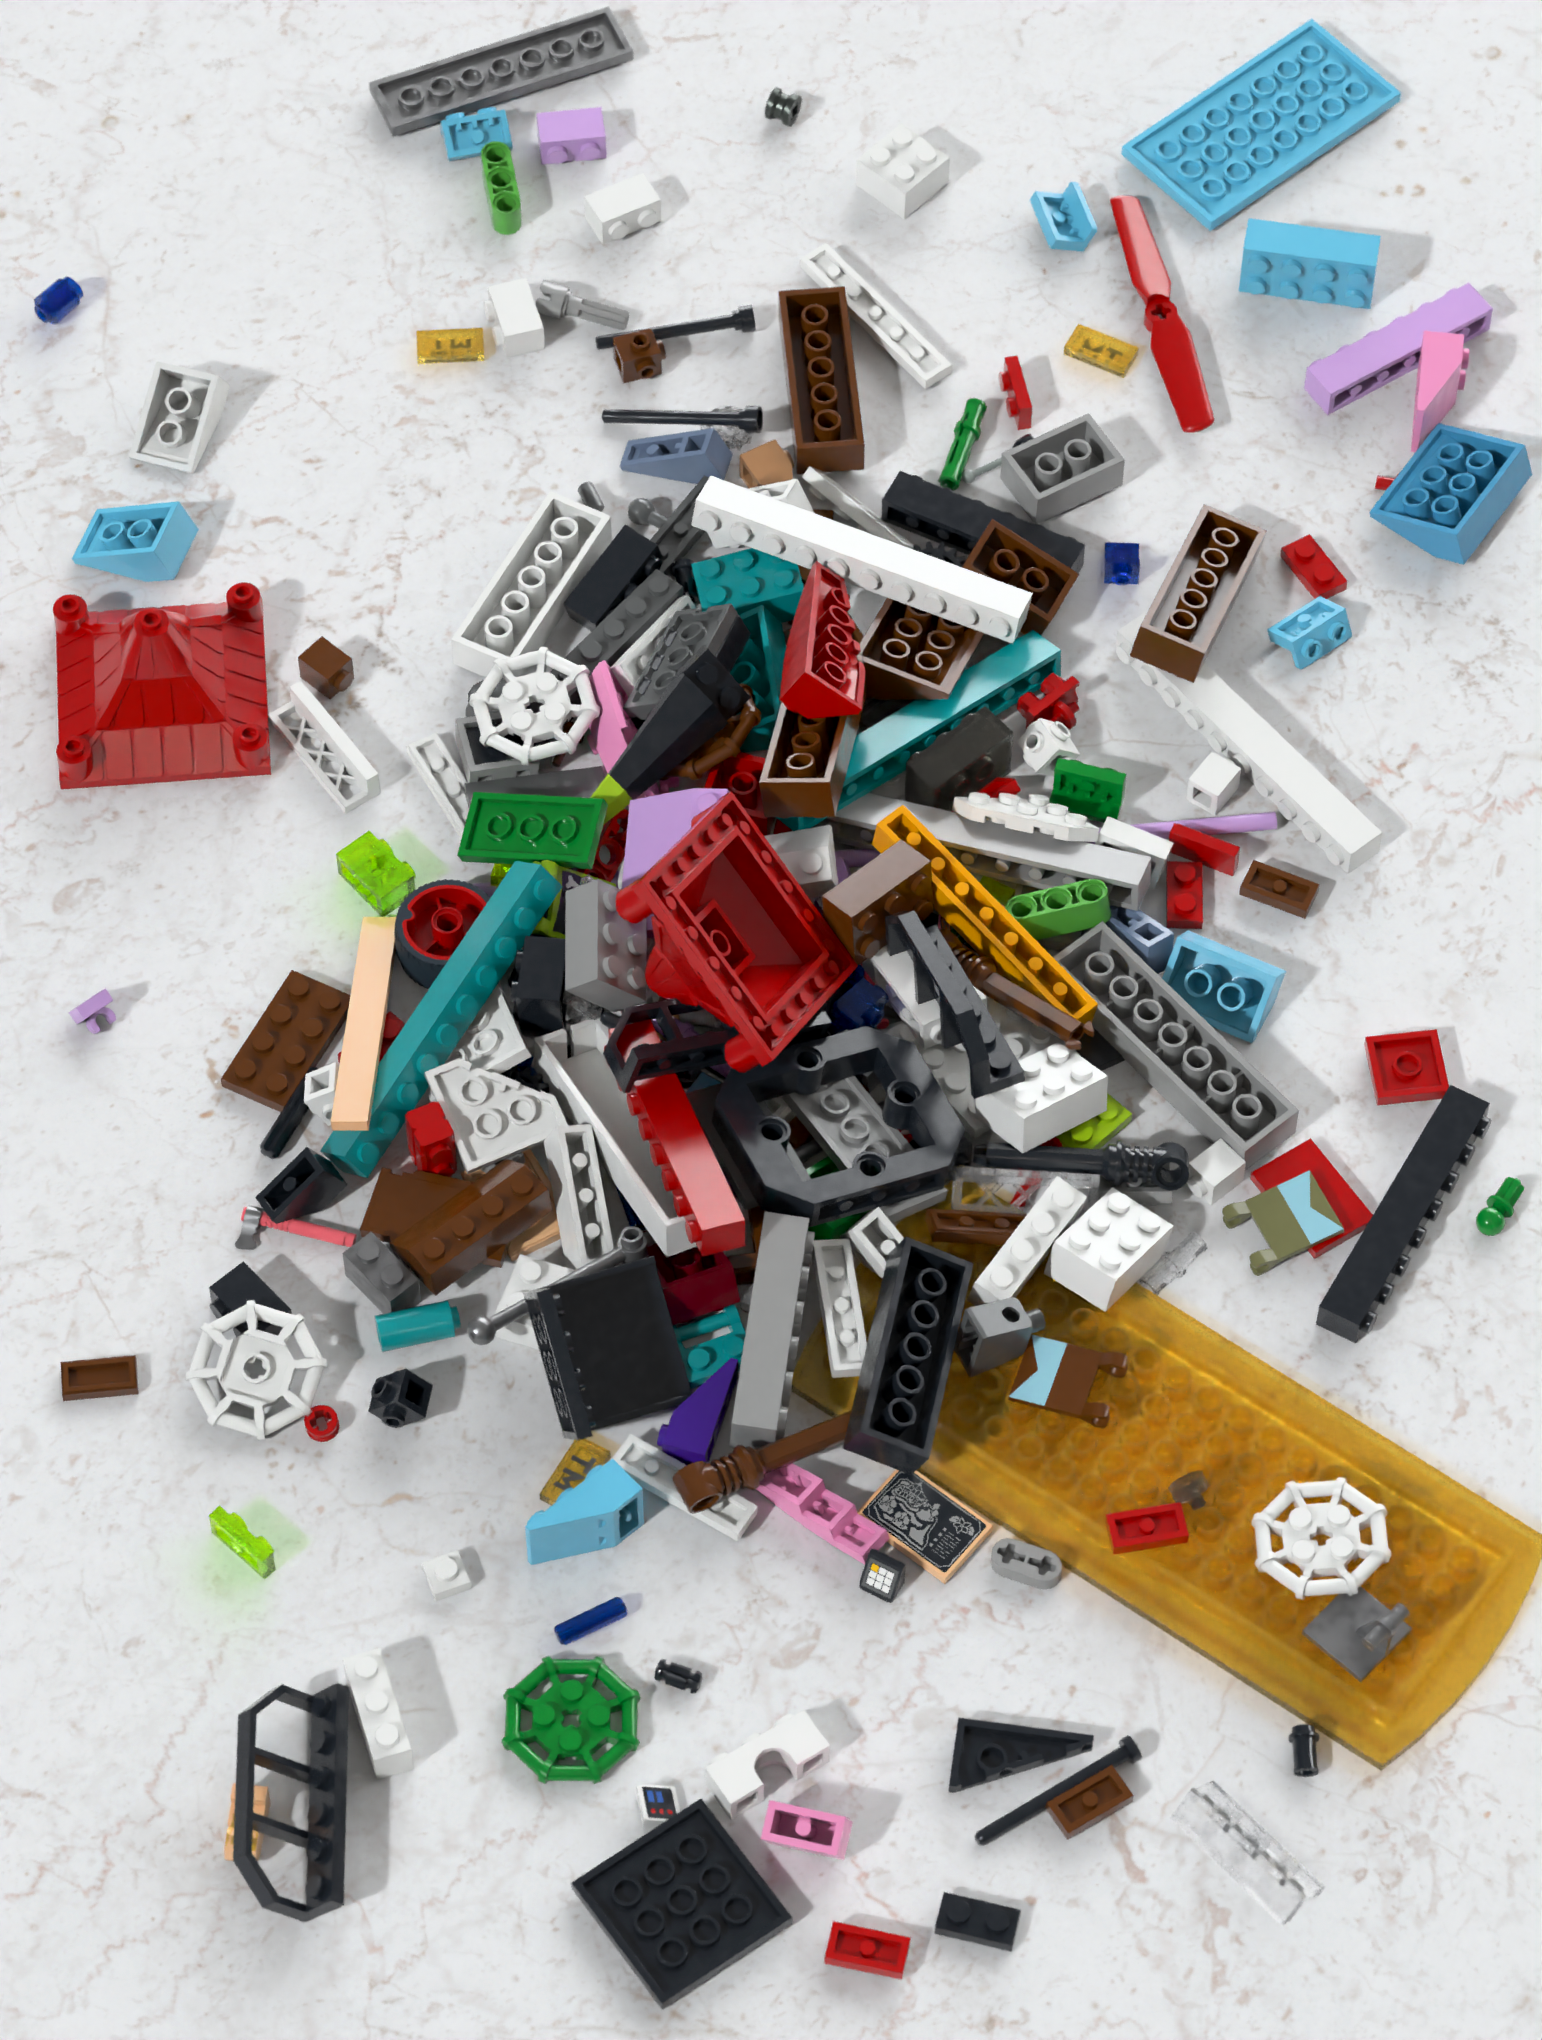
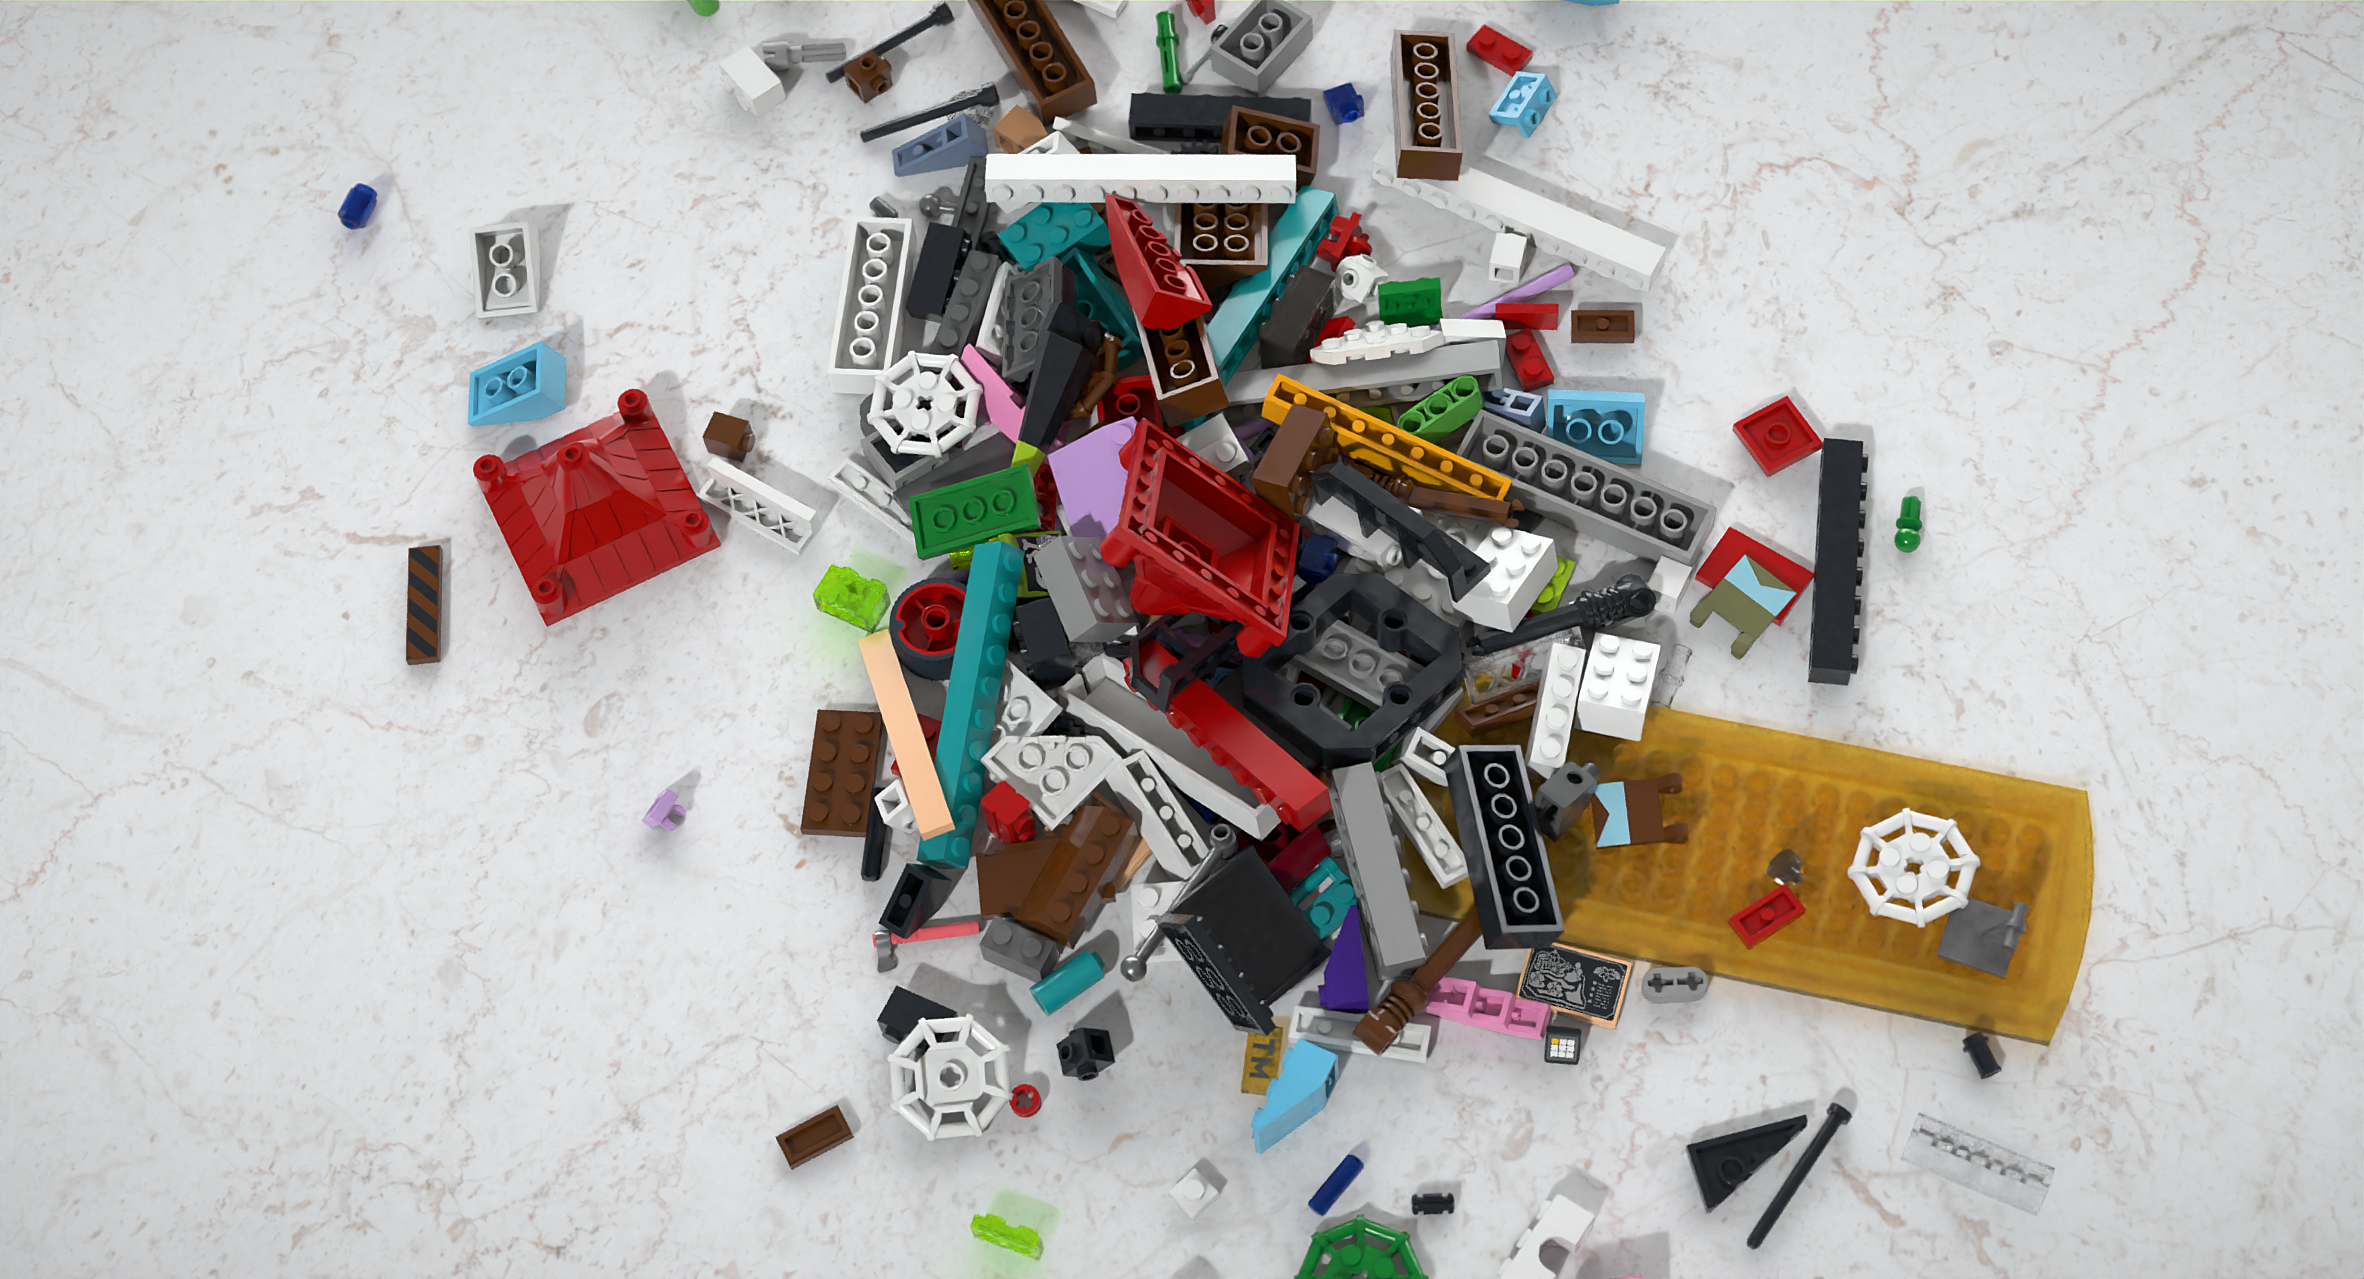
camera: 15 degrees left, 5 degrees up
clear yellow tile [416,327,485,364] -> none
reddish brown plate [1046,1765,1134,1840] -> none

